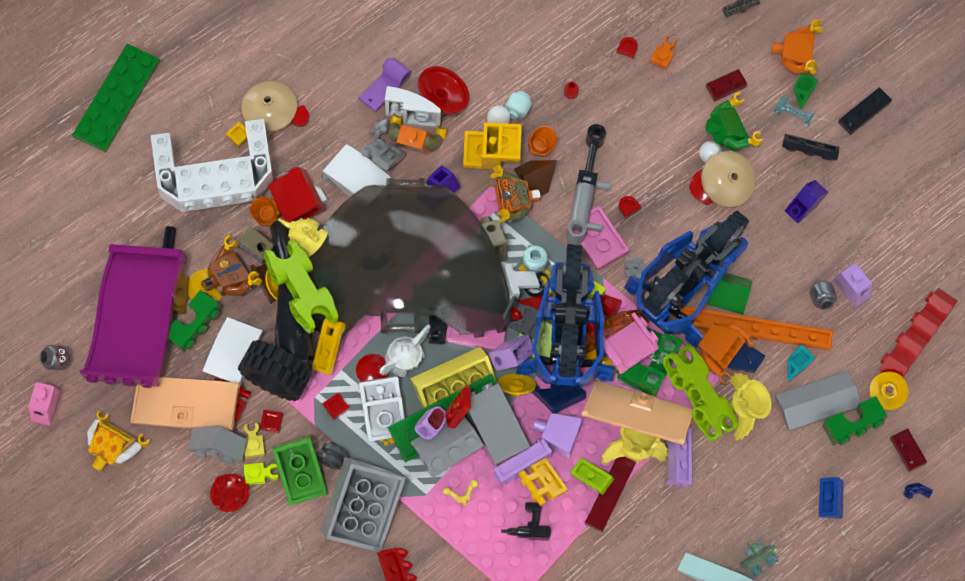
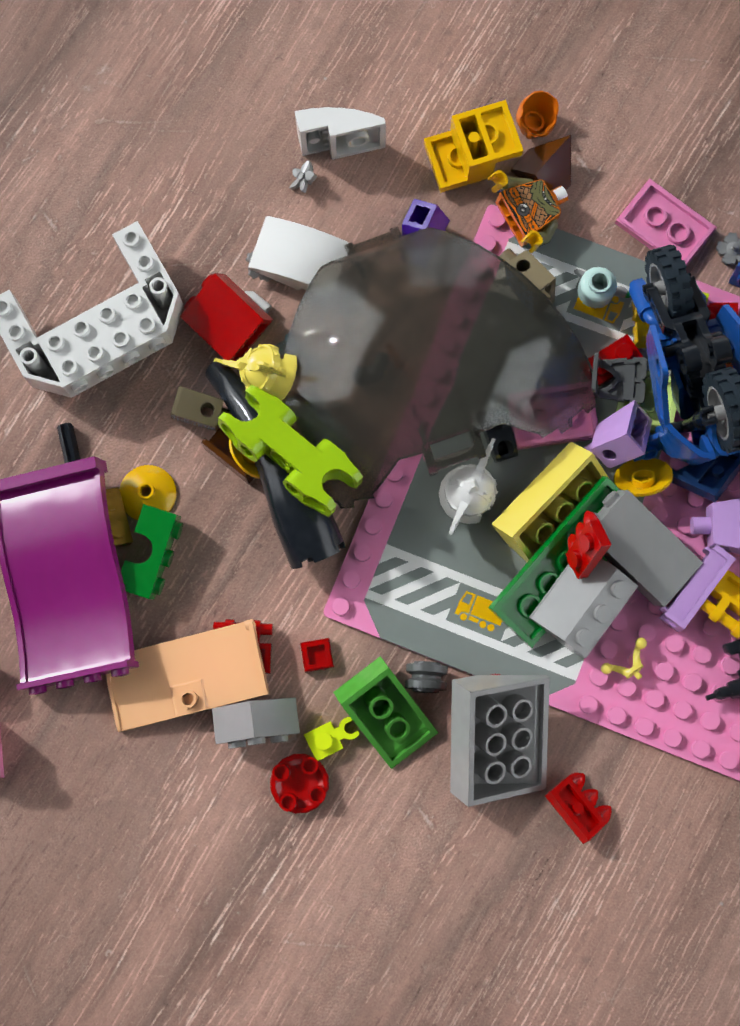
camera: 15 degrees left, 10 degrees up
torso [87,411,150,471] -> none
dark orange torso [202,235,262,296] -> none
white slope [203,317,263,385] -> none
yellow tile [226,122,248,148] -> none
black tyre [238,340,312,401] -> none
tan dish [241,81,298,133] -> none
light yellow plate [244,423,265,459] -> none
orange hair [249,196,280,226] -> none
red tile [292,105,309,127] -> none
yellow plate [312,318,345,375] -> none
red tile [322,393,350,421] -> none
red dish [355,354,389,381] -> none
medium lavender door [358,58,412,112] -> none
white slope [358,376,405,442] -> none
light grey plate [361,138,406,171] -> none
torso [388,113,447,155] -> none
lavender rock [415,406,446,440] -> none
red dish [418,66,469,114] -> none
white piece [487,105,510,124] -> none
white piece [499,264,550,304] -> none
light aqua head [504,91,532,120] -> none
red hose [564,81,579,99] -> none
light grey piece [566,124,611,245] -> none
red tile [618,196,641,219] -> none

